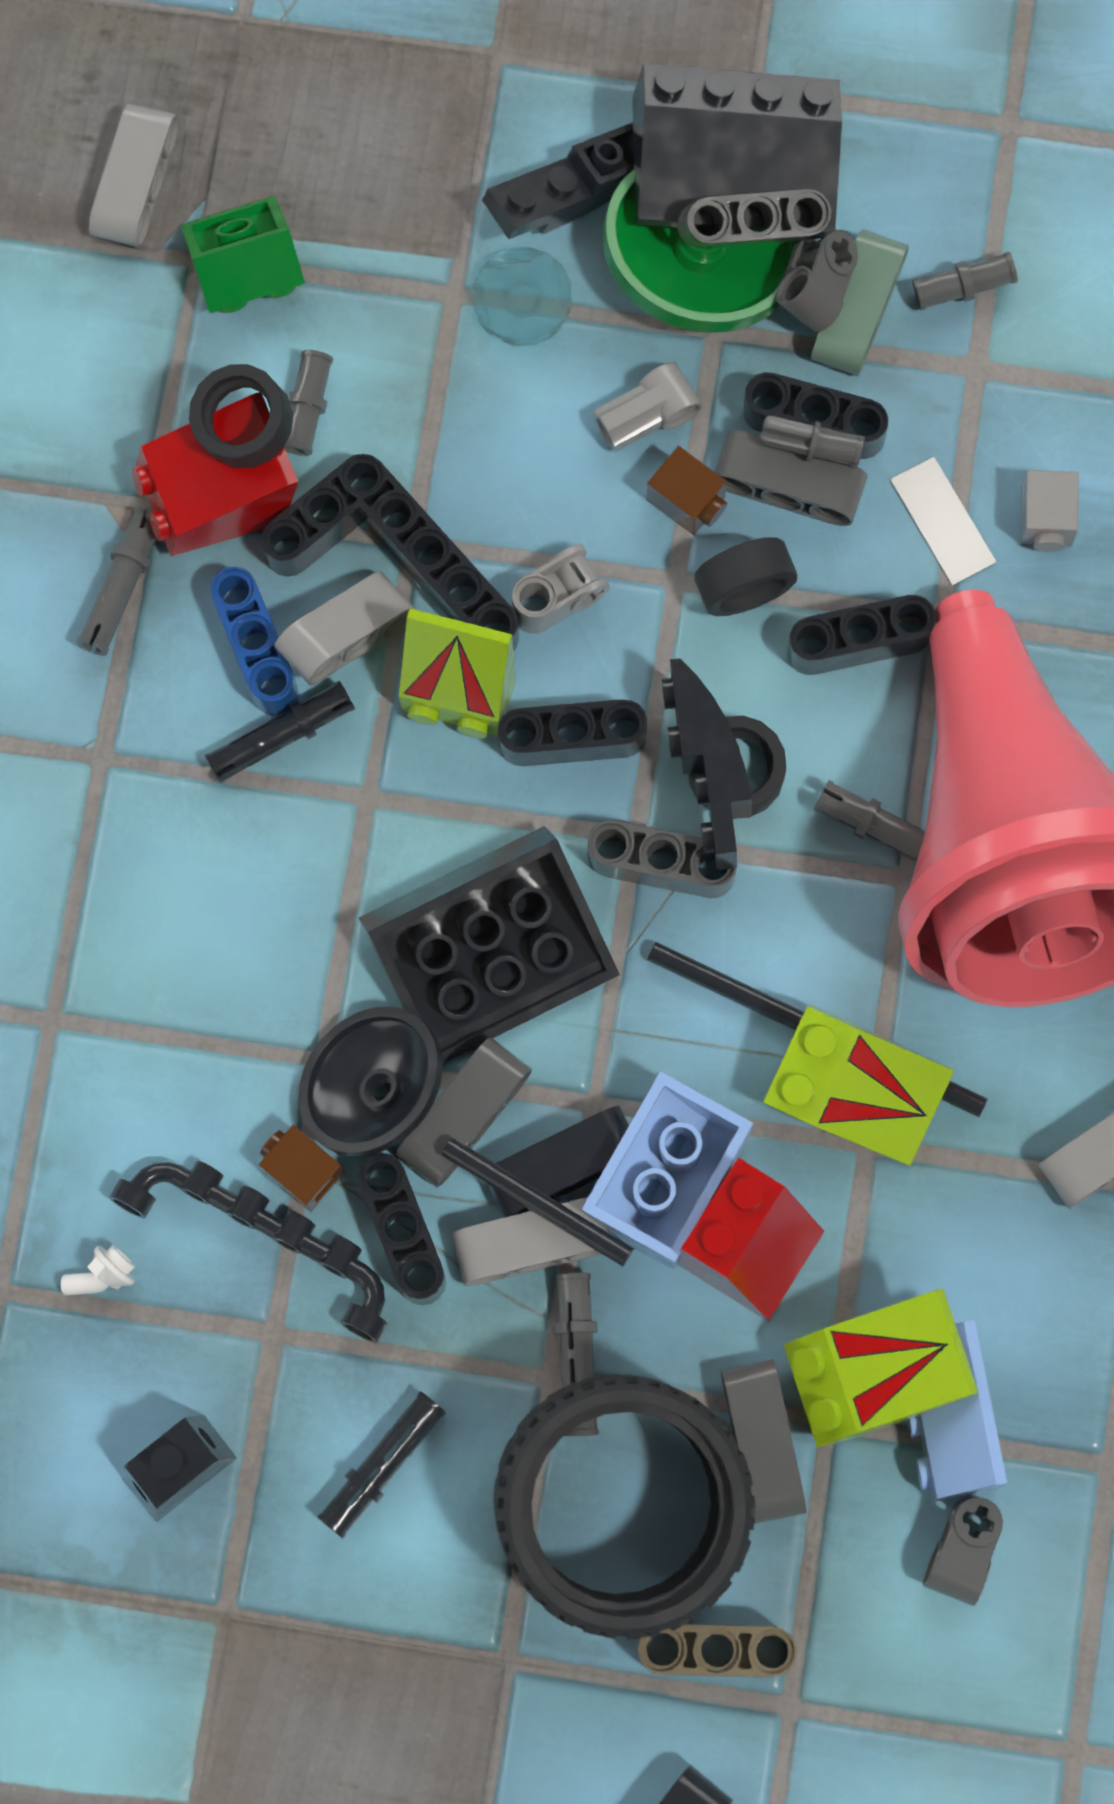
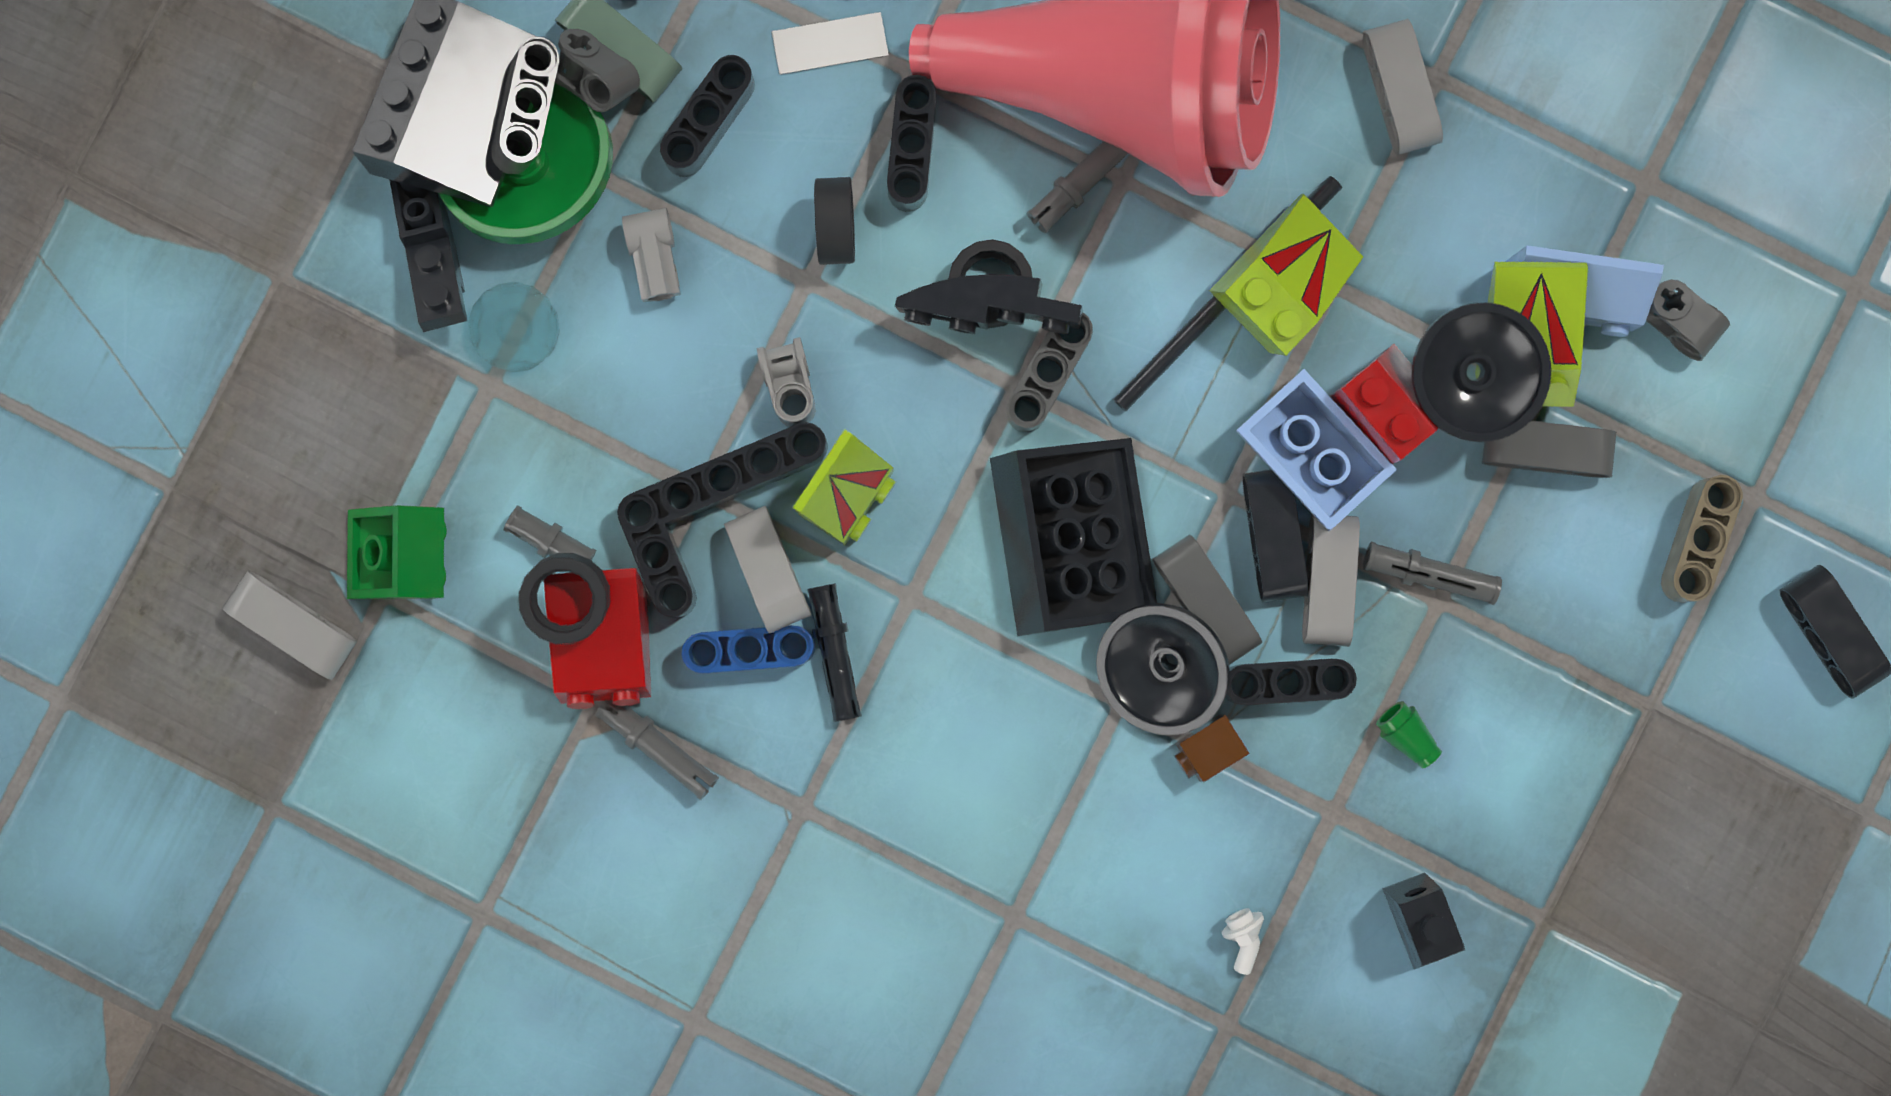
camera: 80 degrees left, 10 degrees up
black bar [109,1161,387,1343] -> none
black pin [317,1391,446,1539] -> none
black bar [441,1137,634,1267] -> none
black tyre [494,1374,756,1639] -> none
black beam [498,699,647,766] -> none
reddish brown brick [646,445,727,536] -> none
dark grey beam [715,430,867,526] -> none
dark grey axle [760,416,865,468] -> none
none -> green cone [1376,701,1442,769]
none -> black dish [1412,303,1552,442]

